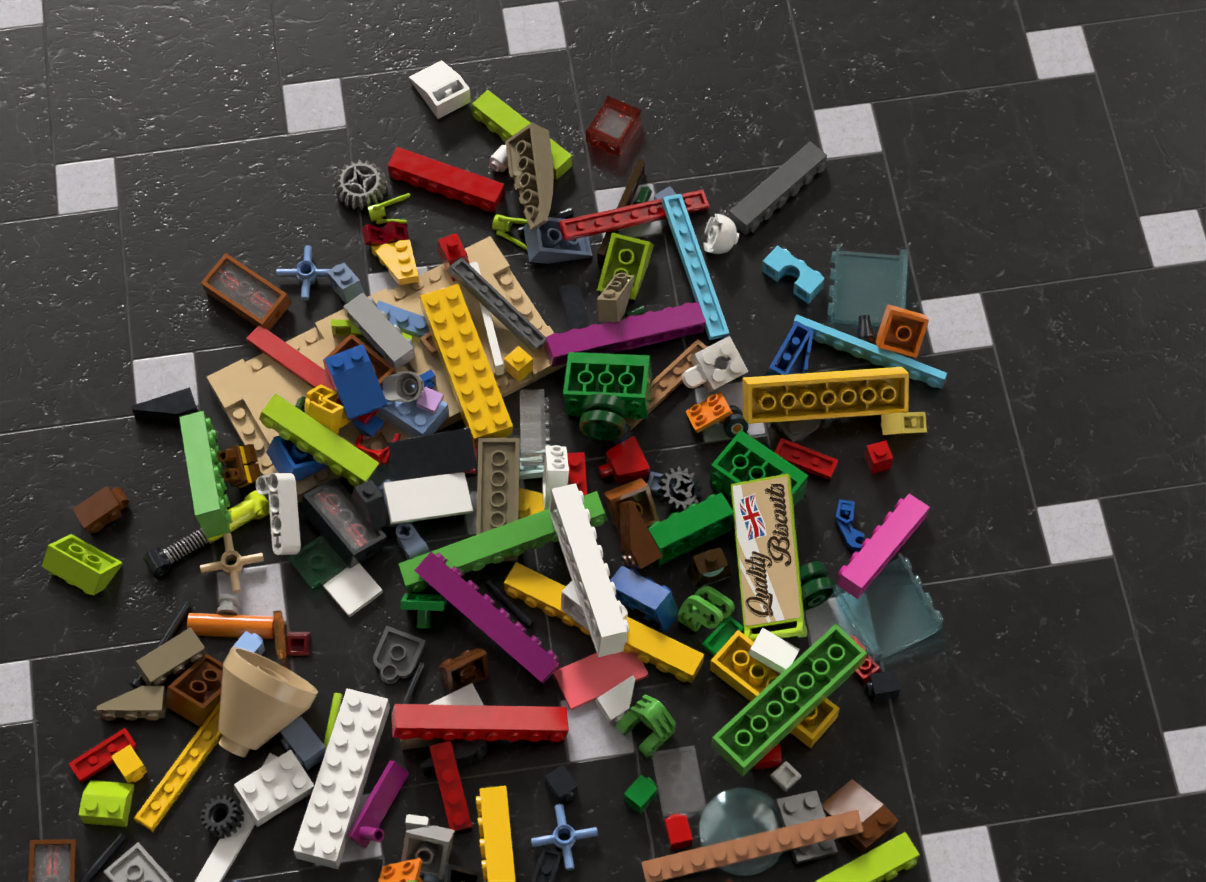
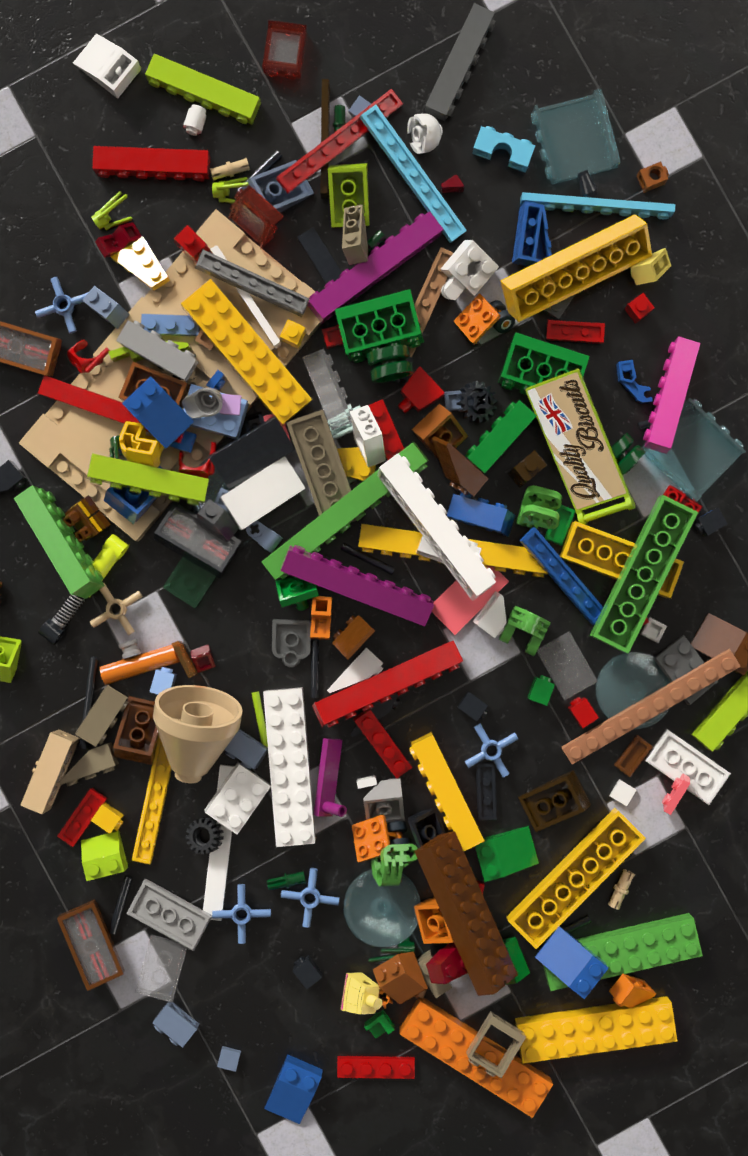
camera: 15 degrees left, 25 degrees up
white beam [256,473,301,555] -> none
white tile [323,564,383,618] -> none
light grey gear [334,159,387,210] -> none
dark tan wedge [505,123,554,230] -> none
white tile [748,628,800,674] -> none
orange brick [875,304,929,358] -> none
none -> tan brick [21,730,80,814]
none -> red helmet [67,340,110,373]
none -> tan pin [210,158,250,181]
none -> clear red window [228,185,284,250]
none -> orange brick [310,596,332,640]
none -> red tile [322,325,344,349]
none -> dark red slope [440,175,464,193]
none -> blue tile [520,527,603,625]
none -> dark orange brick [637,161,669,193]

